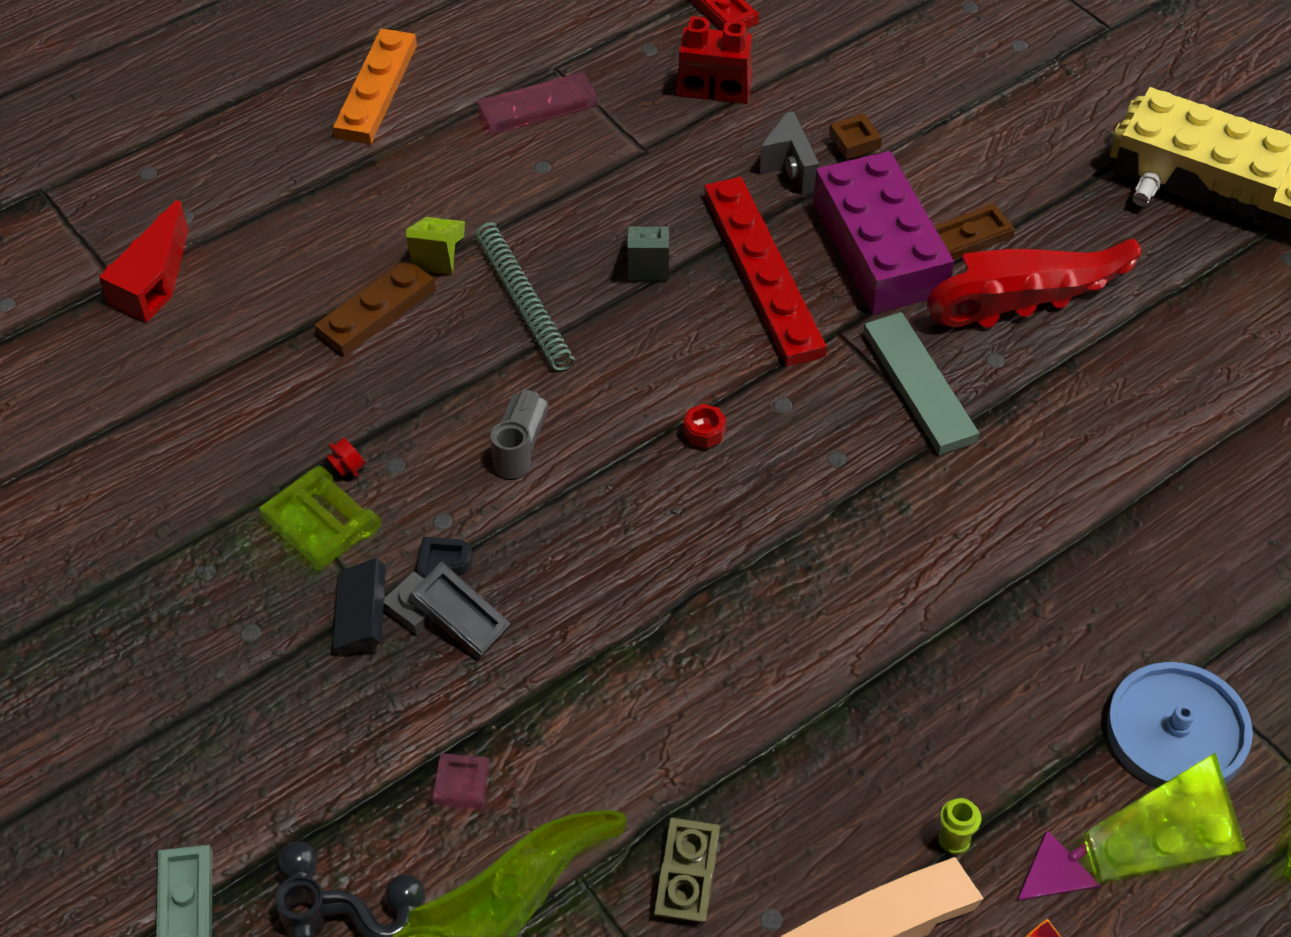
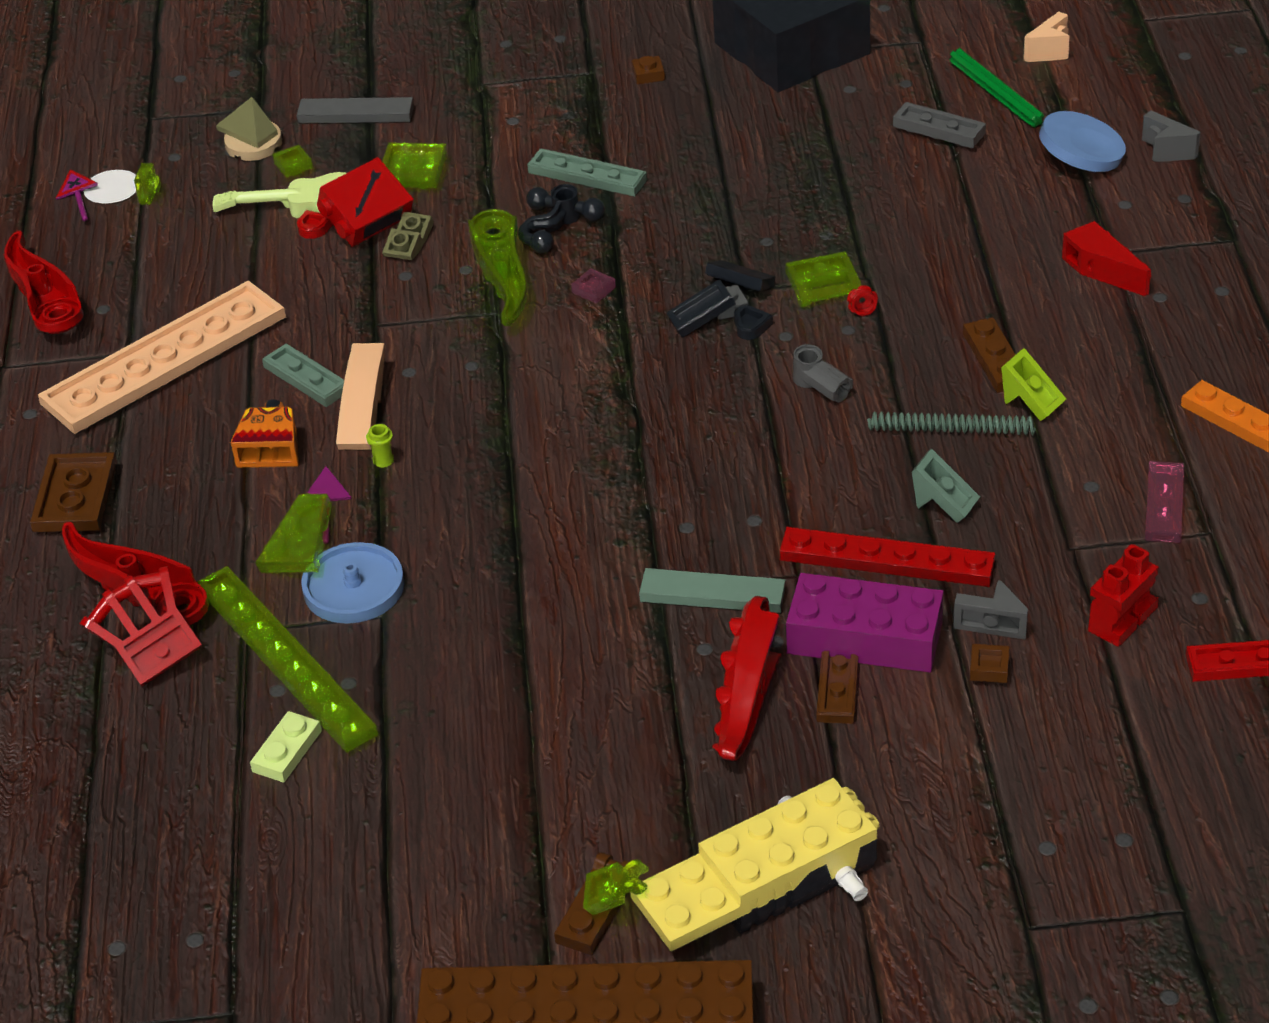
camera: 125 degrees right, 10 degrees down
olive slope [654,818,720,924] -> none
red tile [683,404,727,448] -> none

